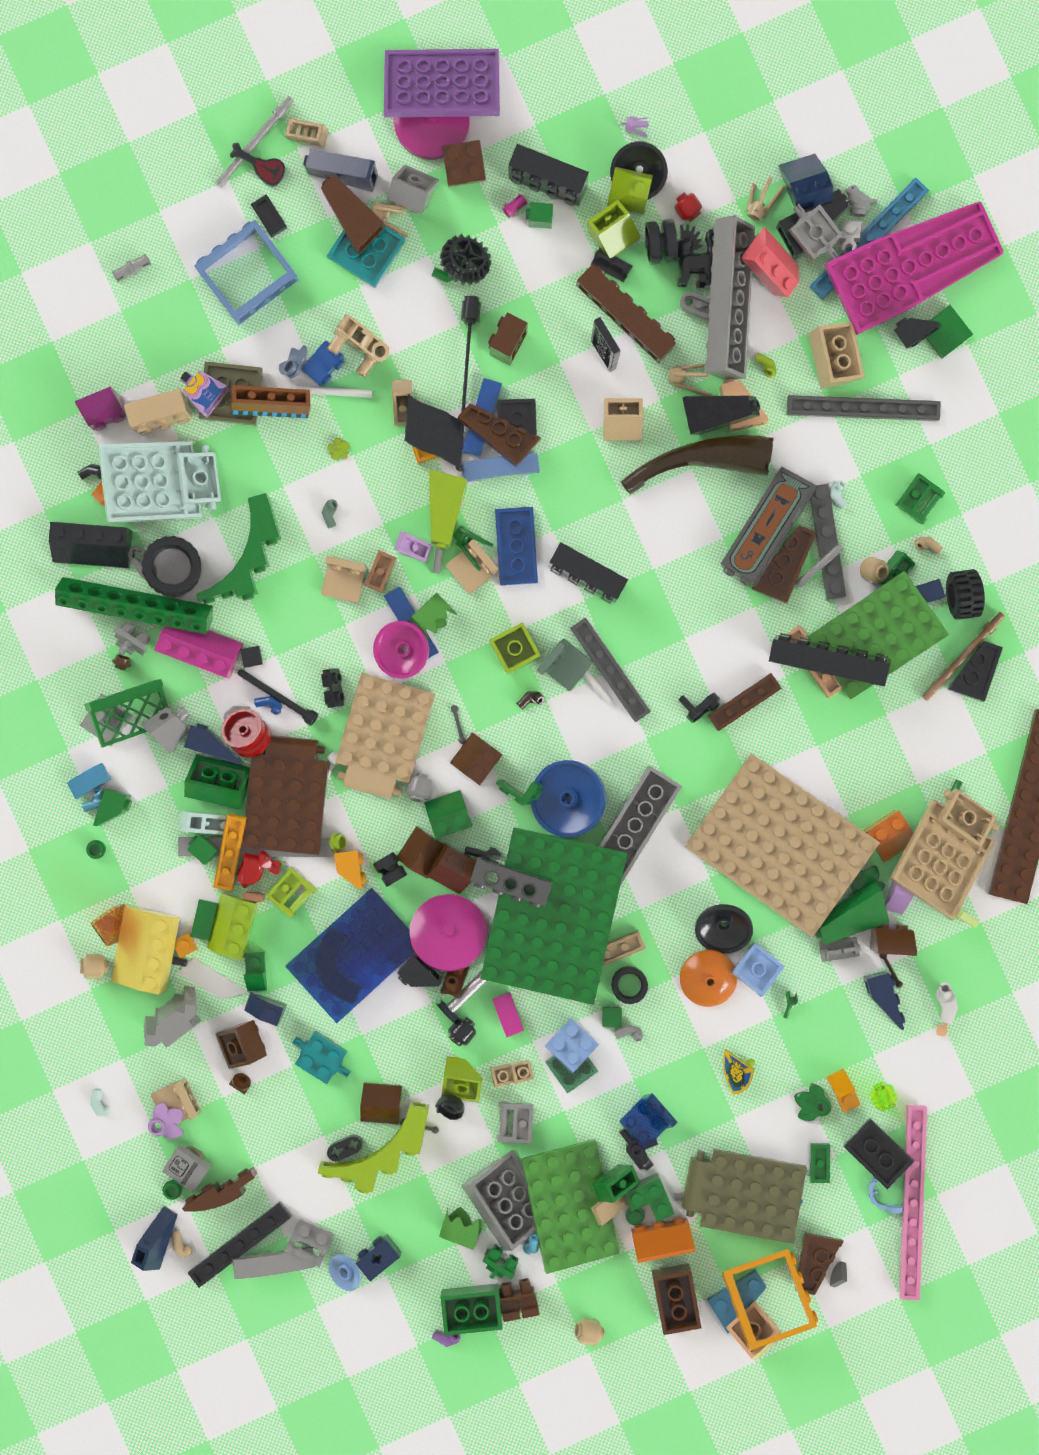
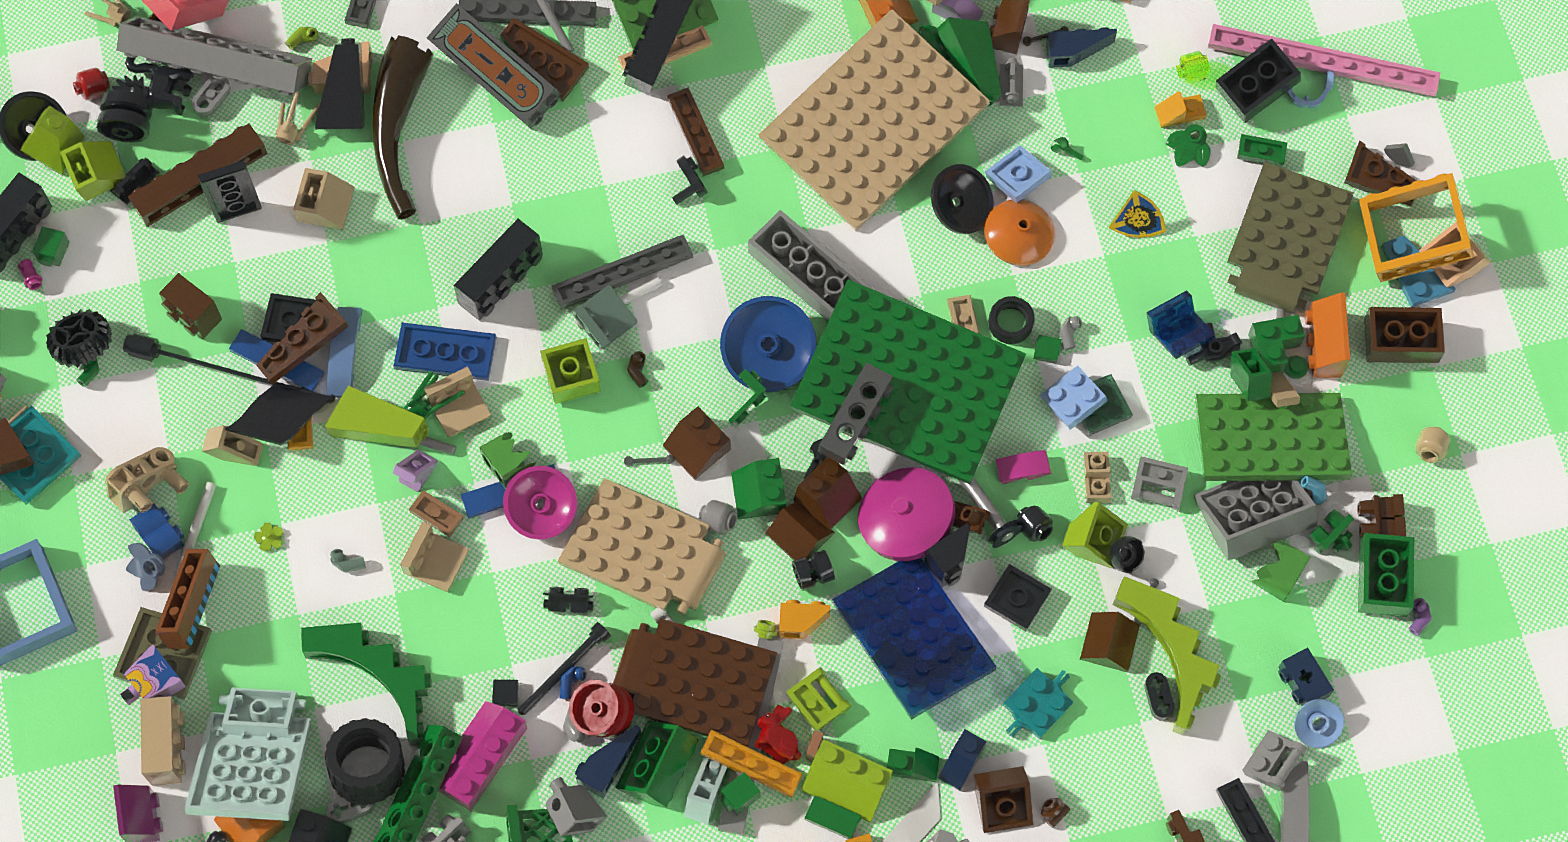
camera: 80 degrees left, 20 degrees down
none -> black plate [983,564,1052,632]

